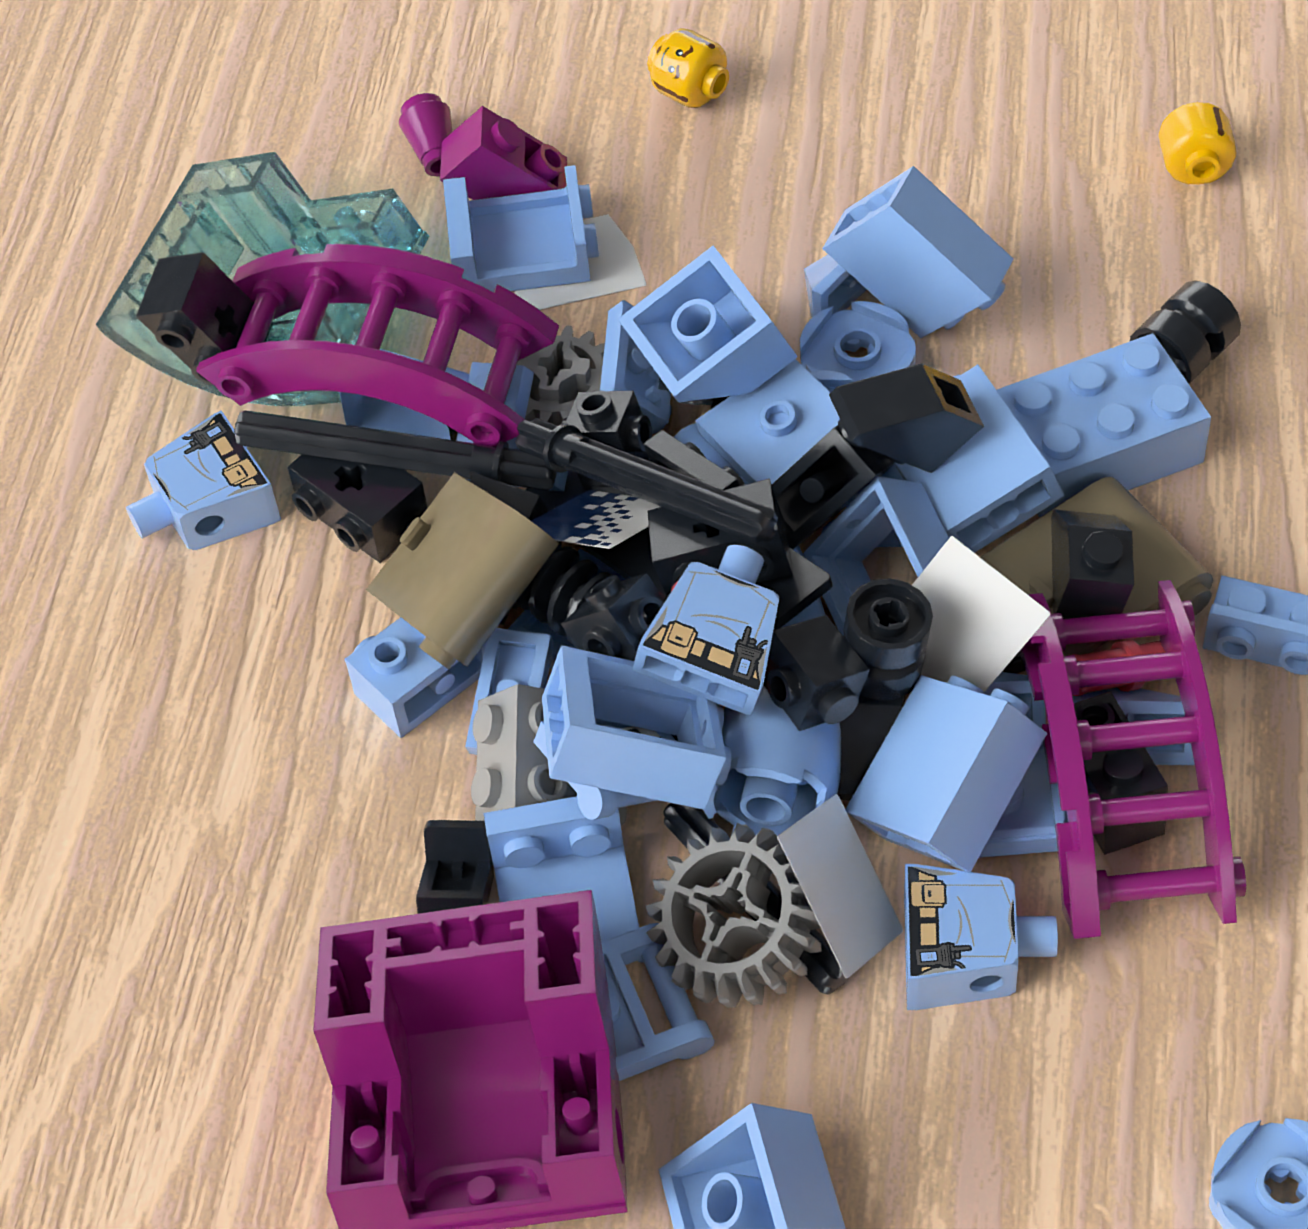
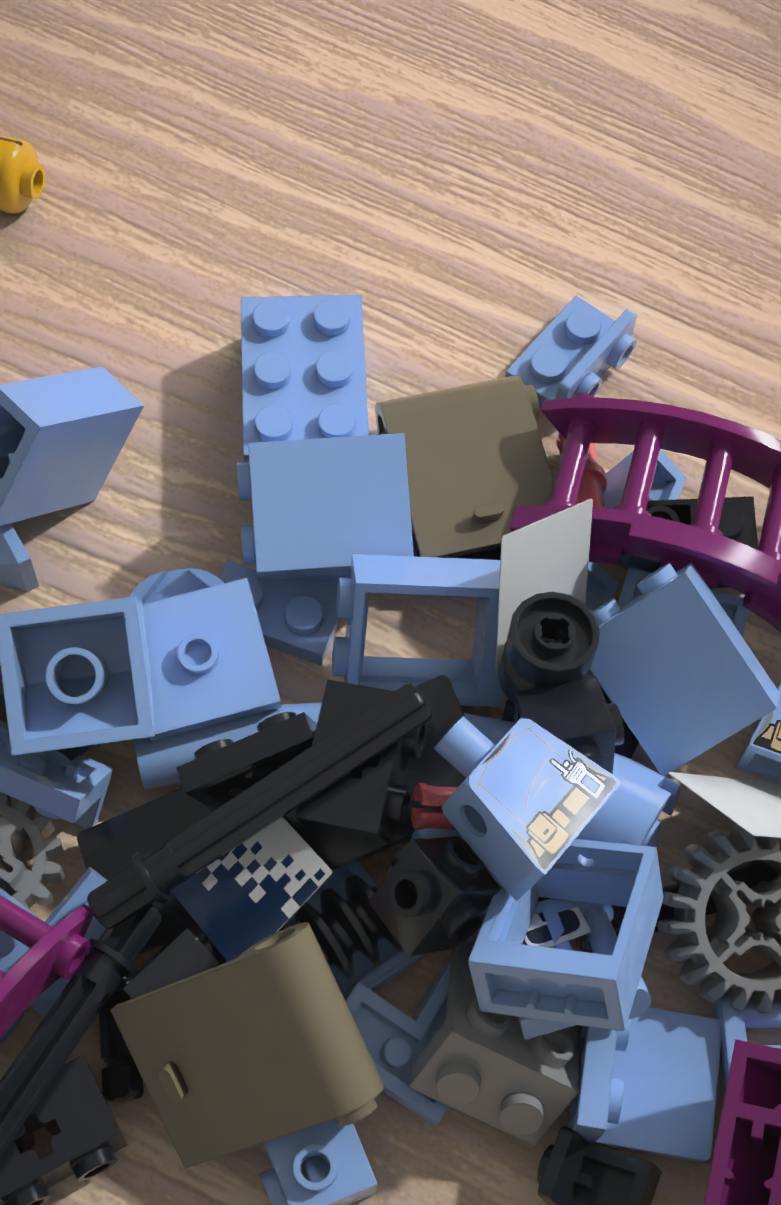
camera: 80 degrees left, 10 degrees up
black brick [562,390,652,486] -> none
black slope [772,425,896,550] -> none
light blue plate [800,301,916,382] -> none
black slope [829,363,984,473] -> none
black slope [1051,509,1134,619] -> none
black wheel [1130,280,1241,384] -> none

